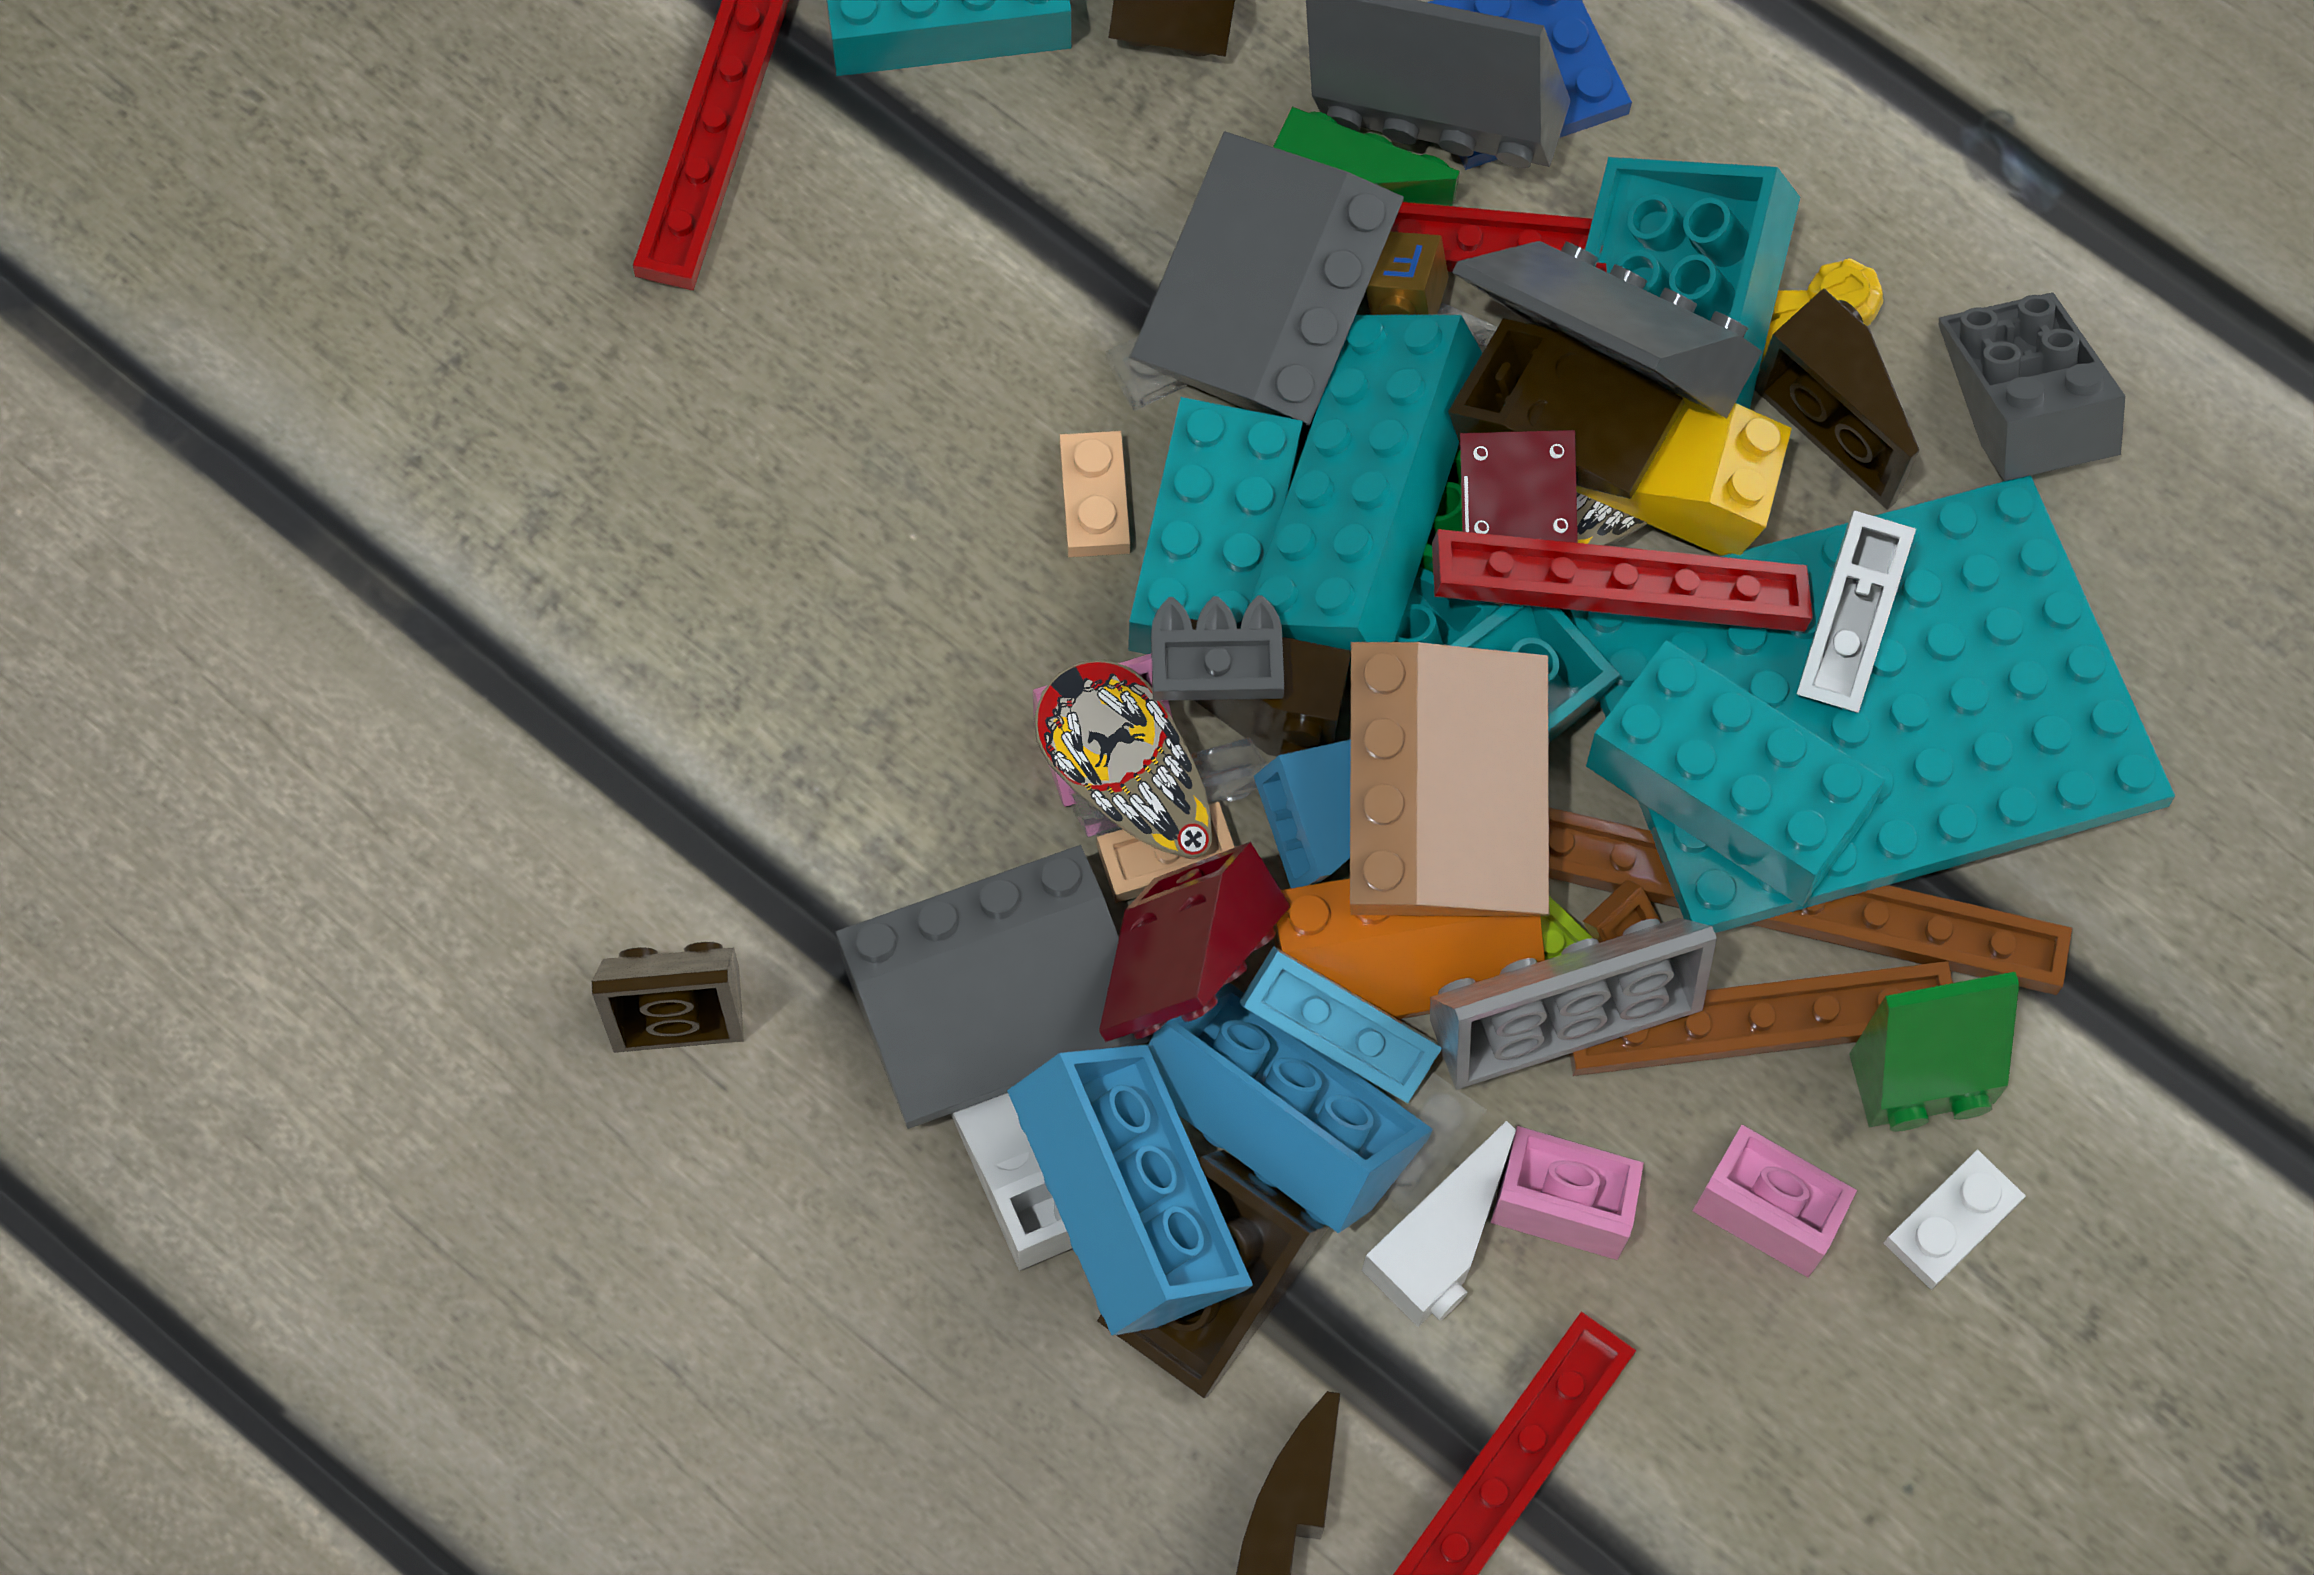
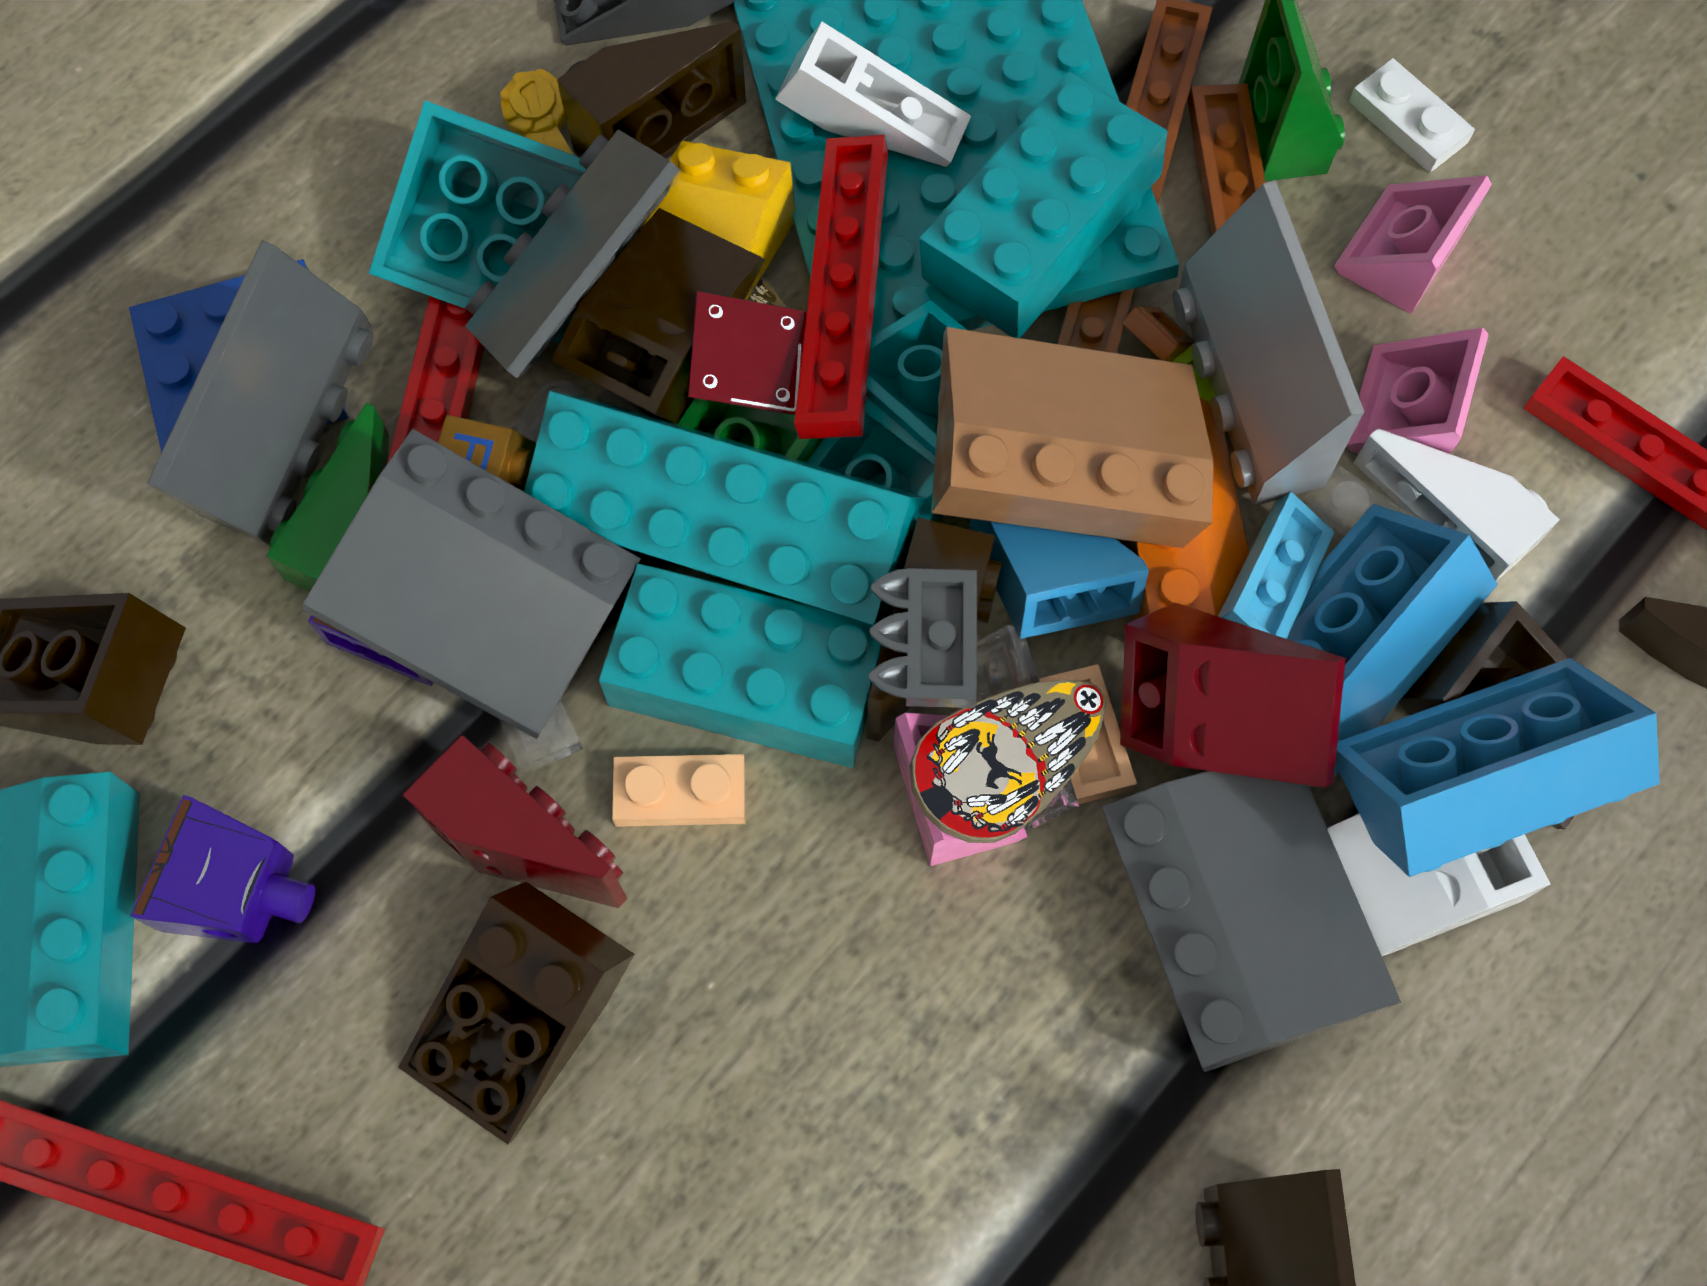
camera: 85 degrees left, 0 degrees up
none -> dark purple torso [130,795,315,943]
none -> dark brown slope [398,881,635,1145]
none -> dark red slope [403,735,627,908]

